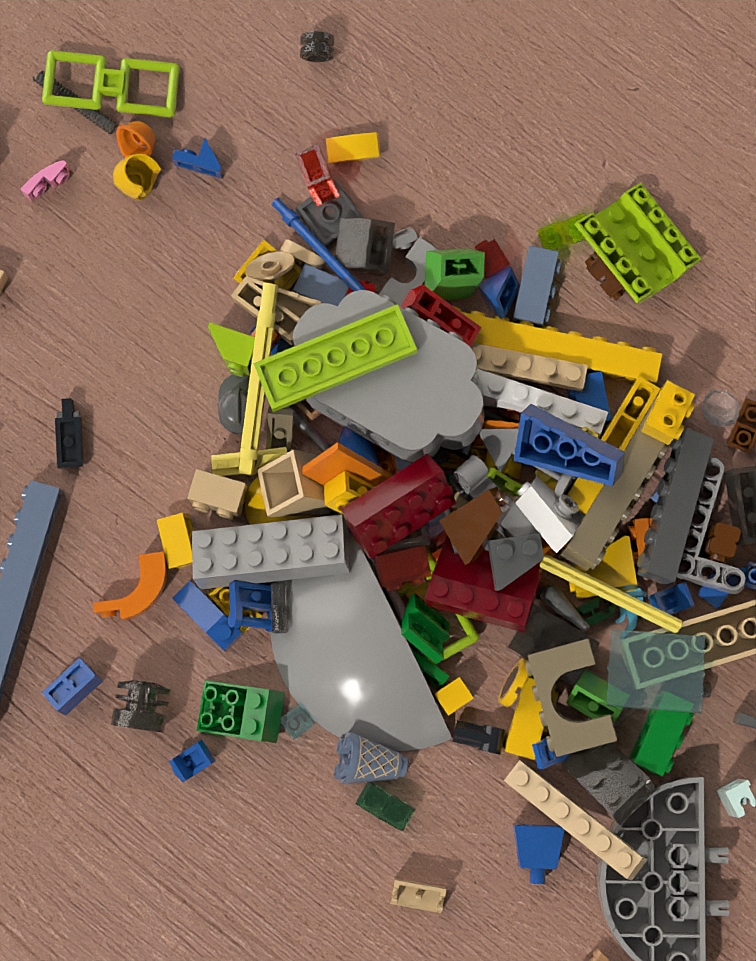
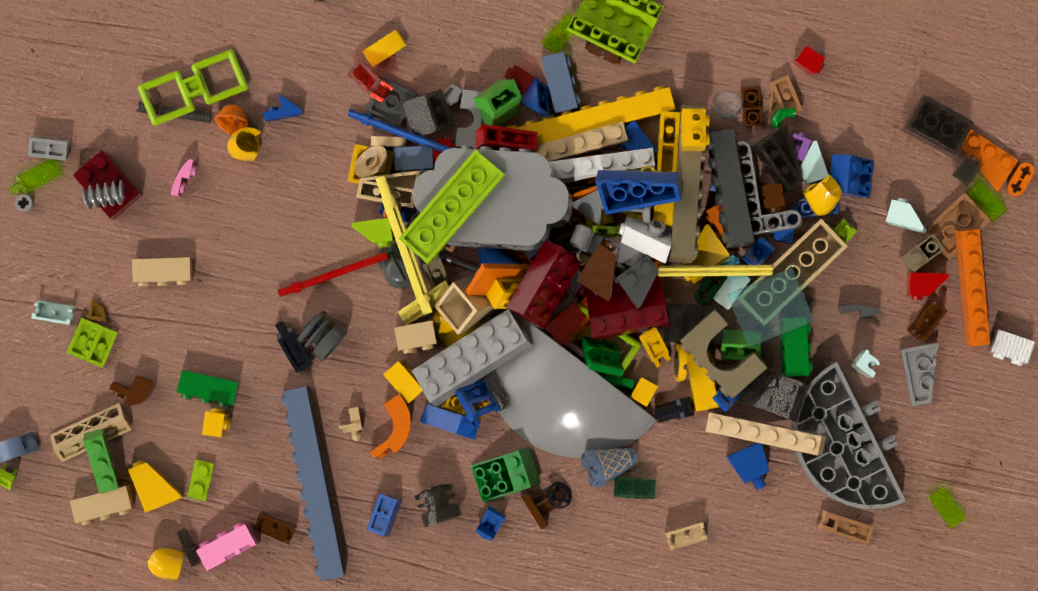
camera: 25 degrees left, 5 degrees up
clear light blue tile [280,704,314,740] -> none
dark grey piece [540,584,590,633] -> none
none -> red bar [277,252,388,297]
none -> dark grey wheel [297,310,348,361]
none -> tan piece [338,407,363,441]
none -> reddish brown piece [521,482,572,530]
none -> yellow hinge [639,327,671,368]
none -> light aqua slope [712,276,751,310]

